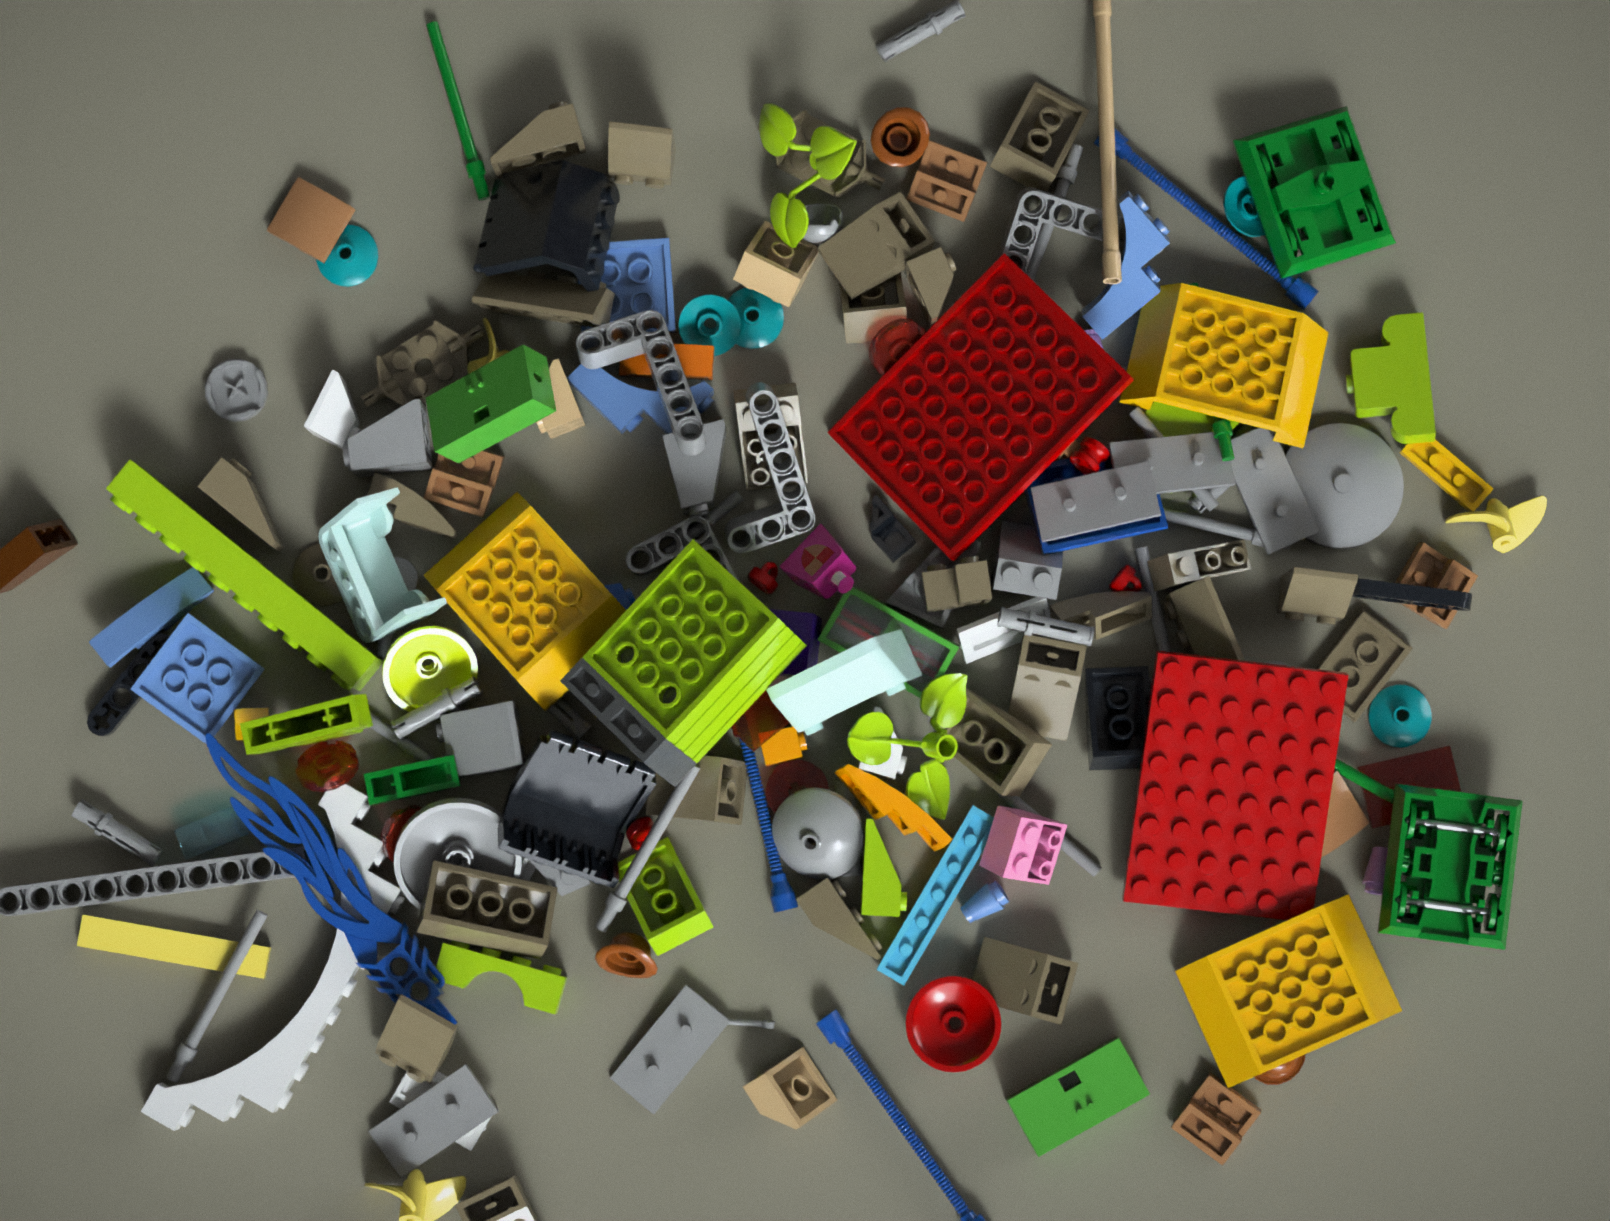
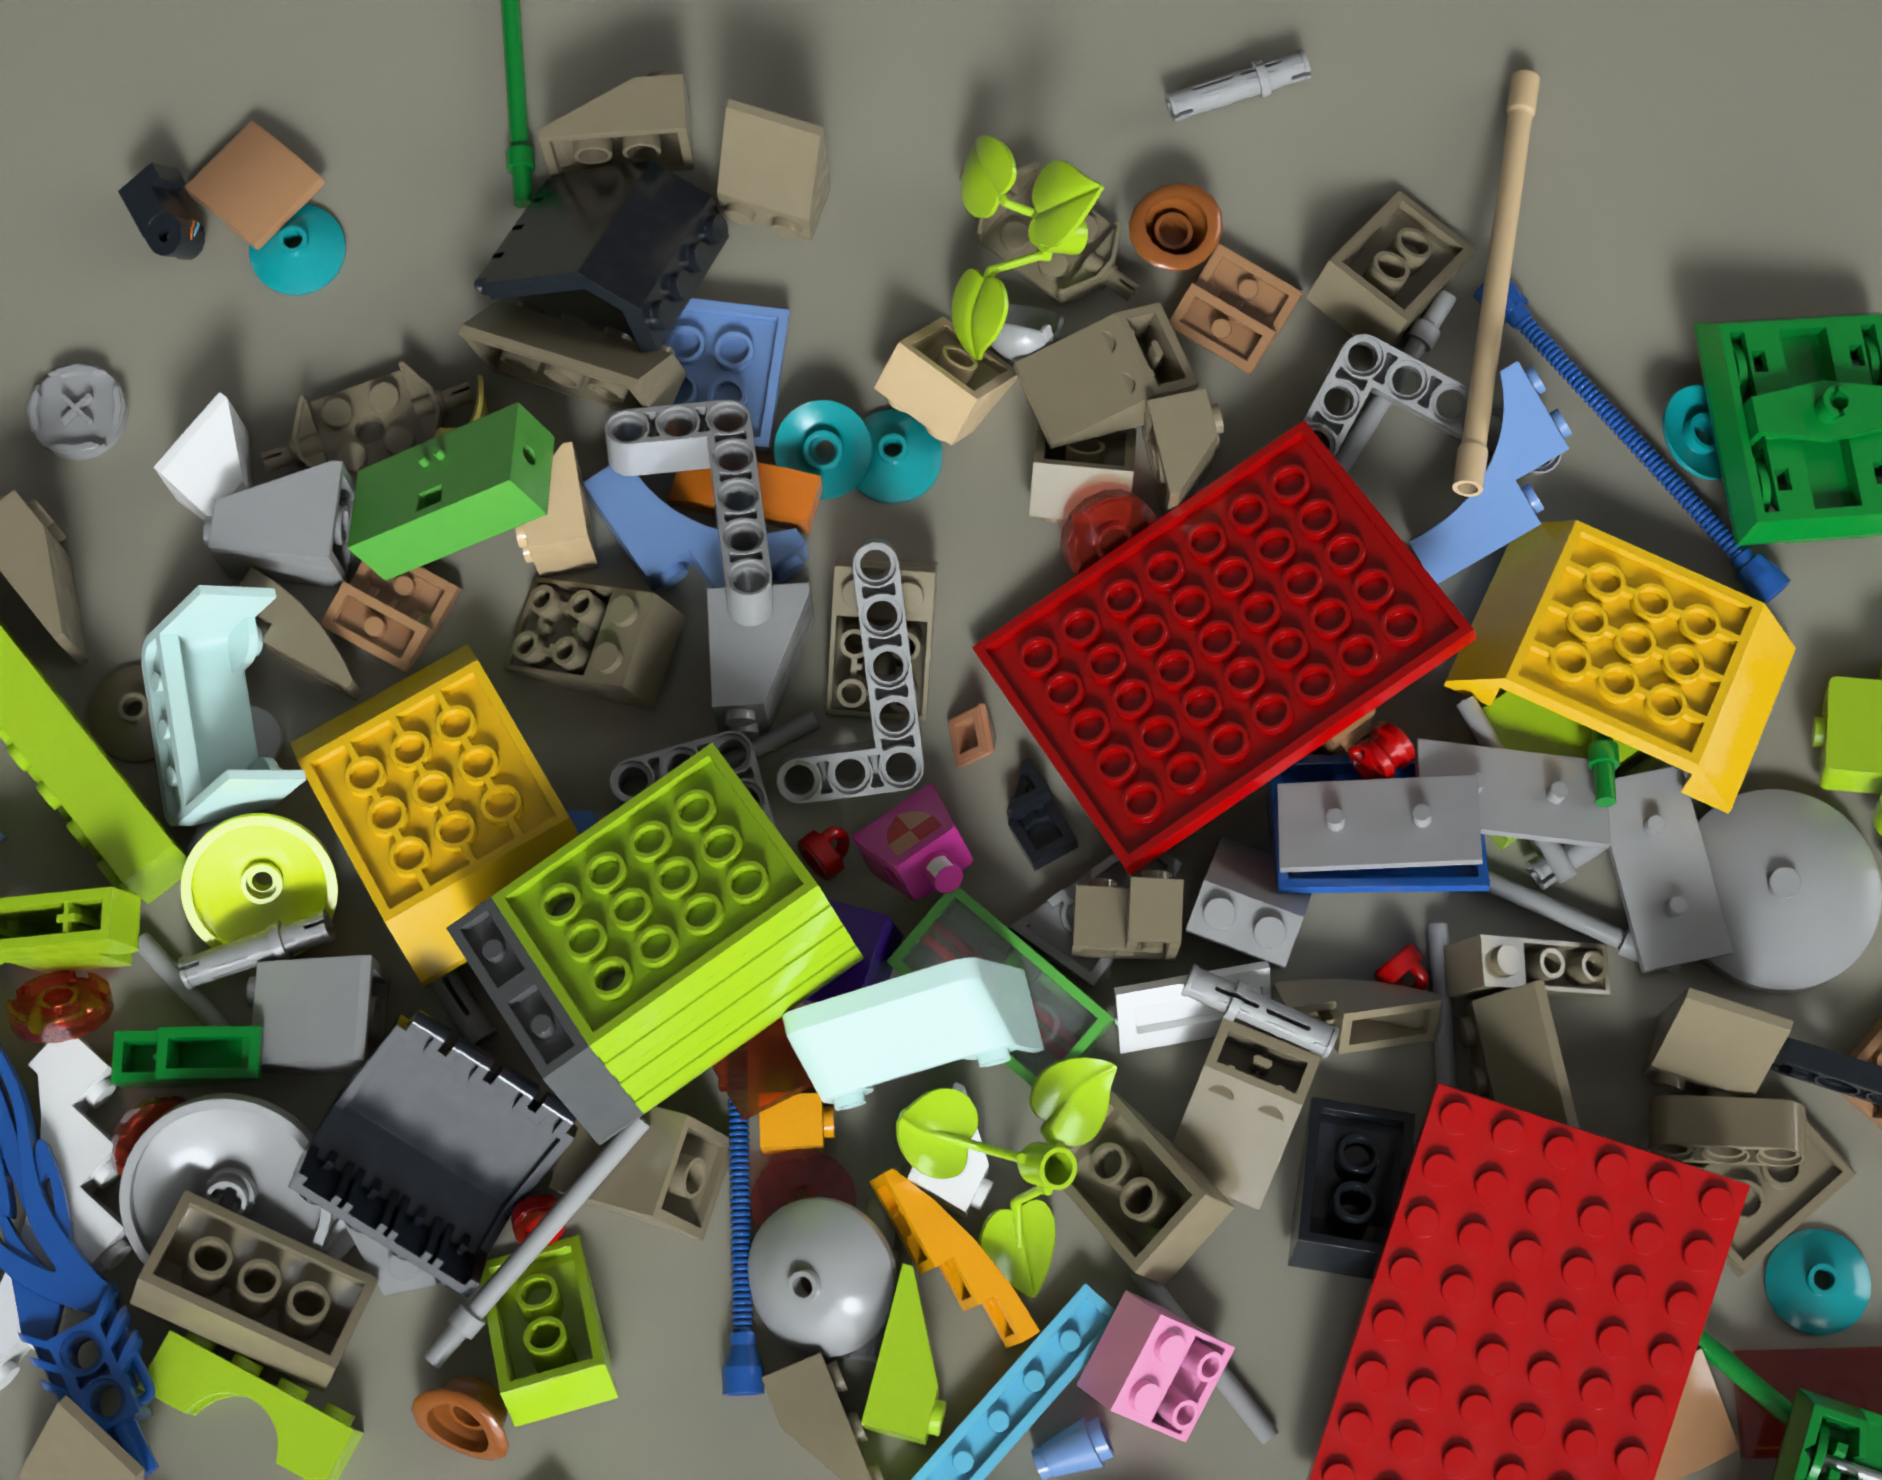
camera: 15 degrees right, 10 degrees down
none -> black leg [118,162,205,260]
none -> dark tan slope [503,577,686,709]
none -> nougat slope [948,704,996,768]
none -> dark tan beam [1648,1095,1806,1167]

